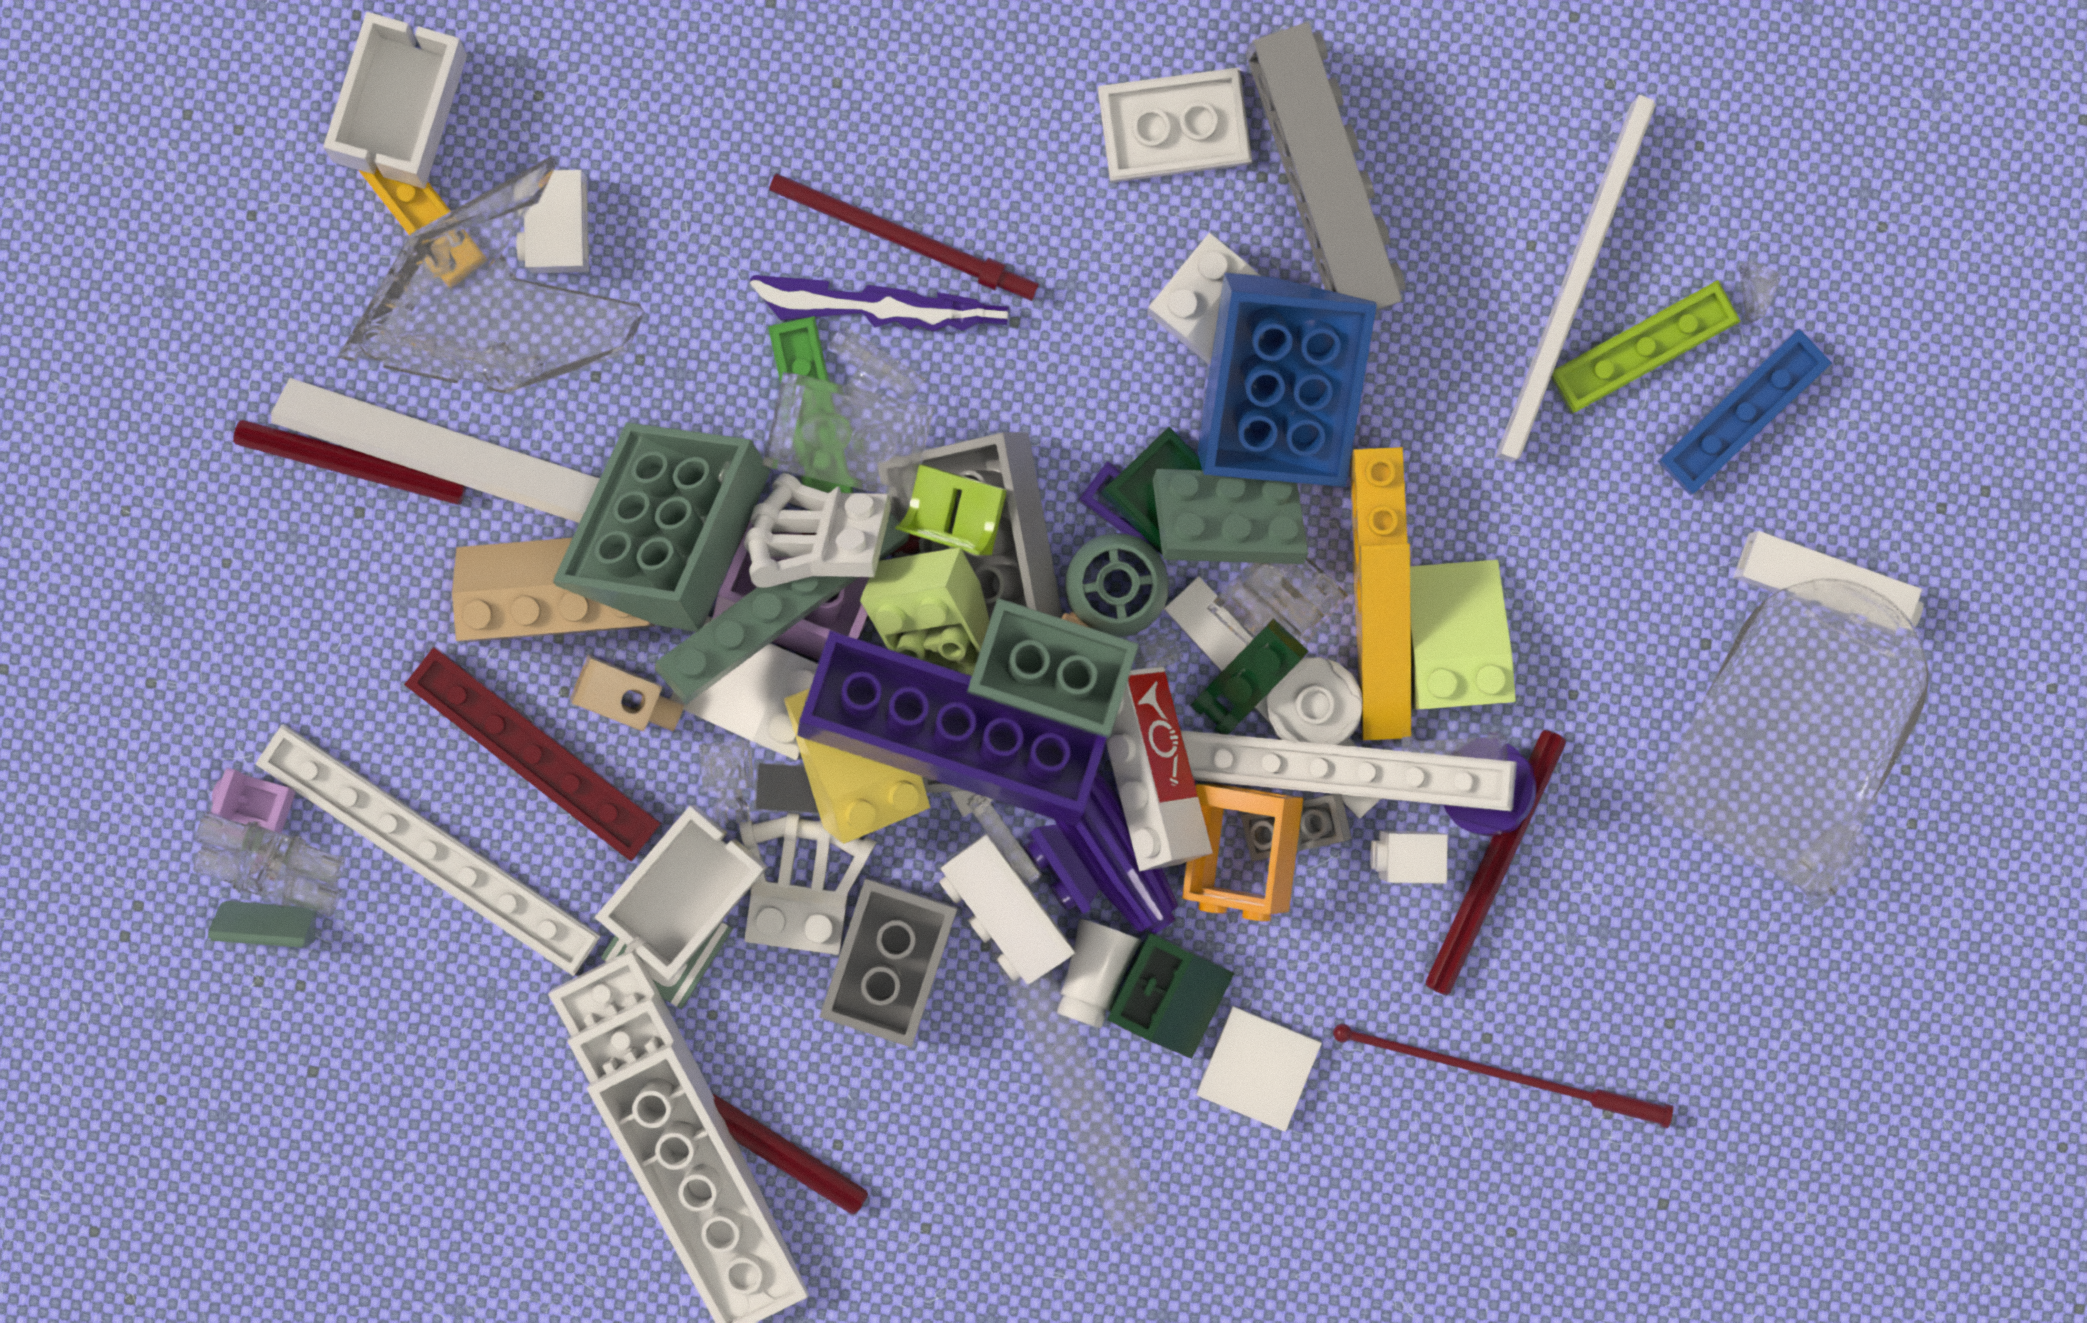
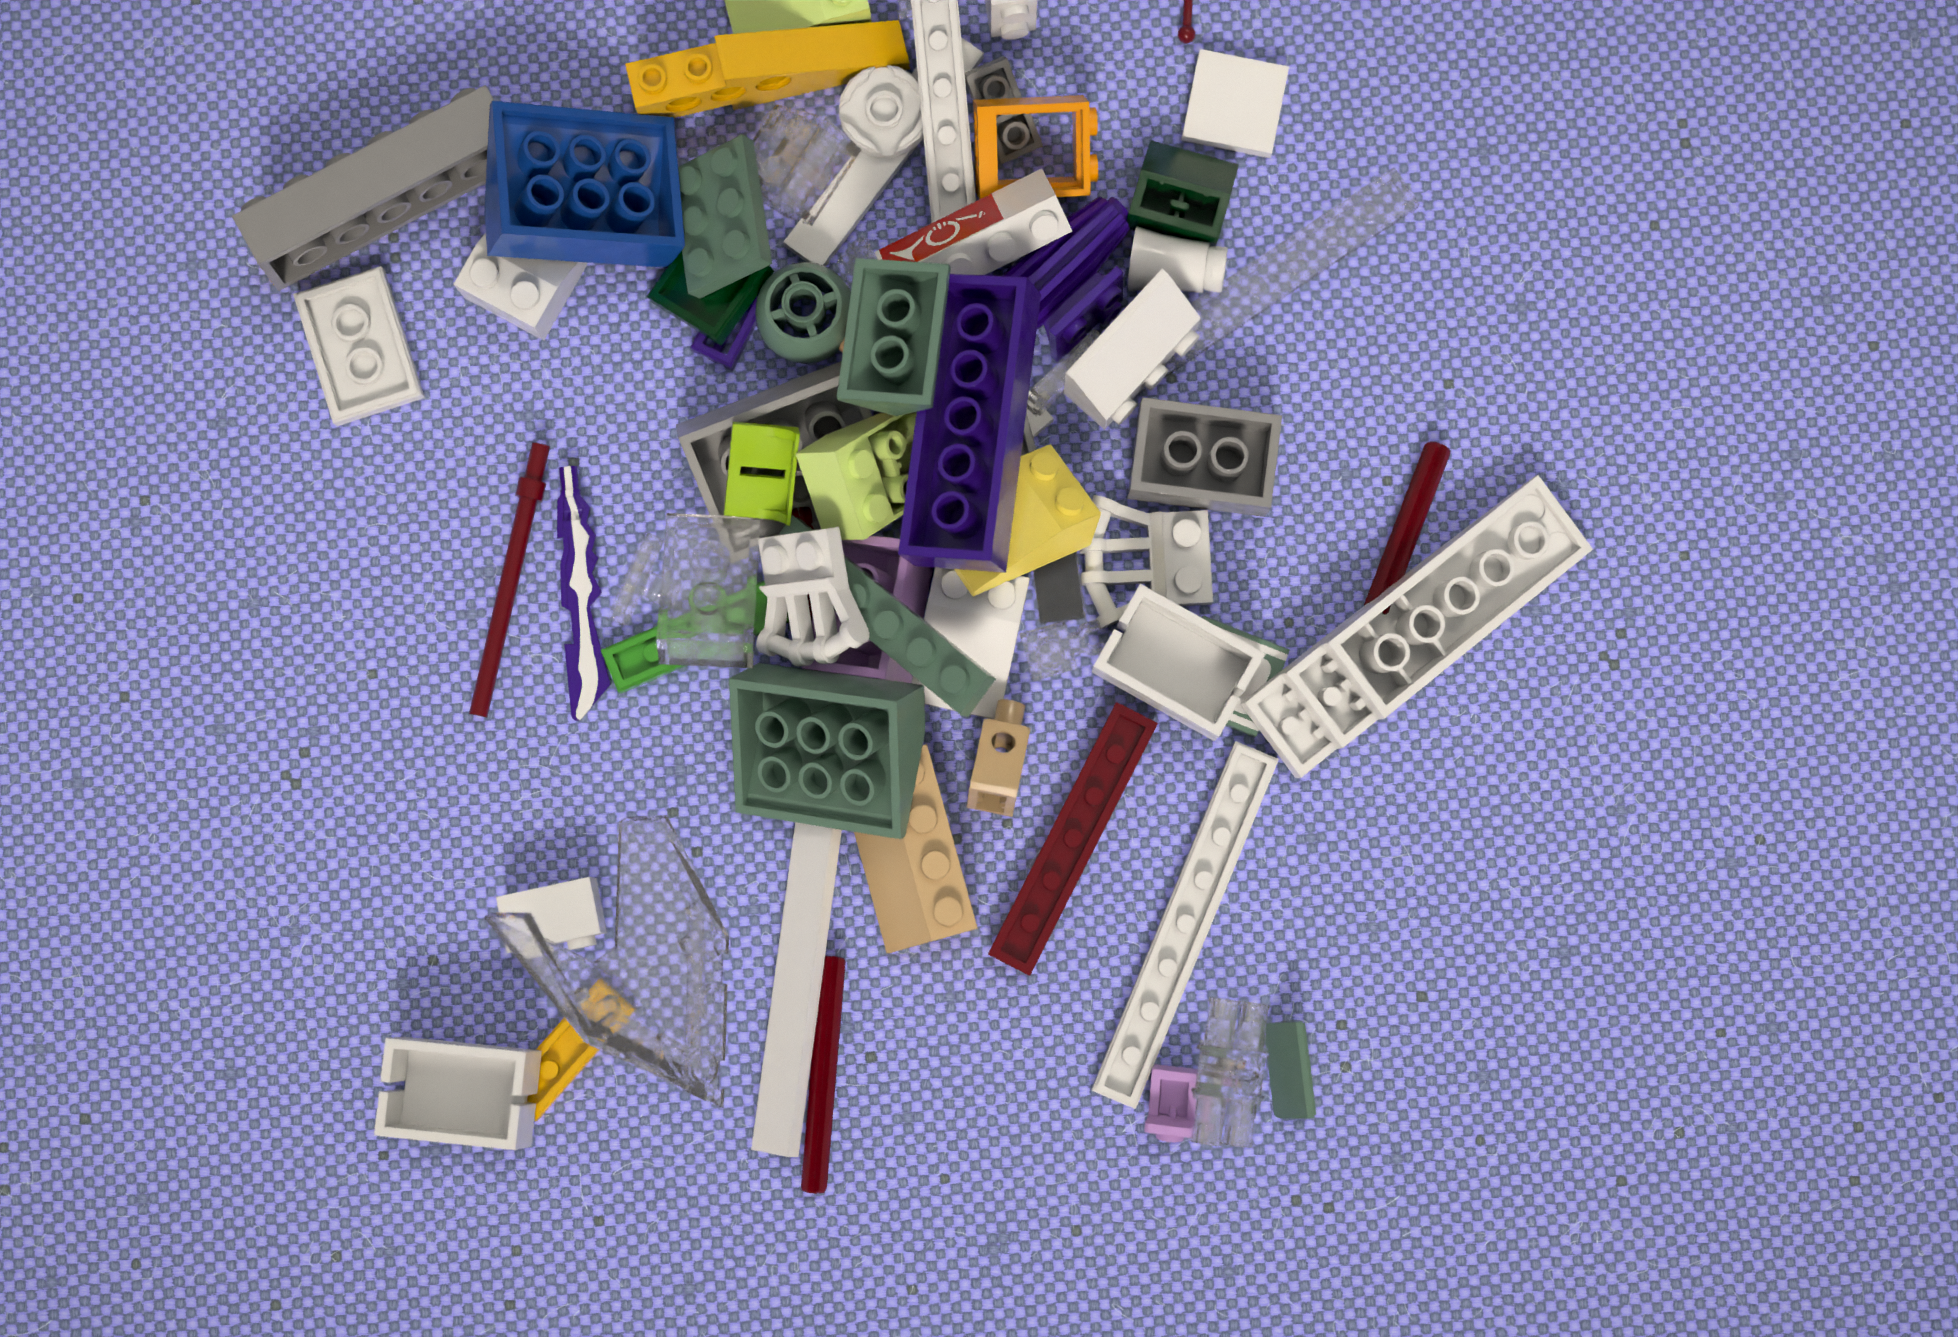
camera: 100 degrees left, 5 degrees down
dark green plate [1189,618,1309,735] -> none

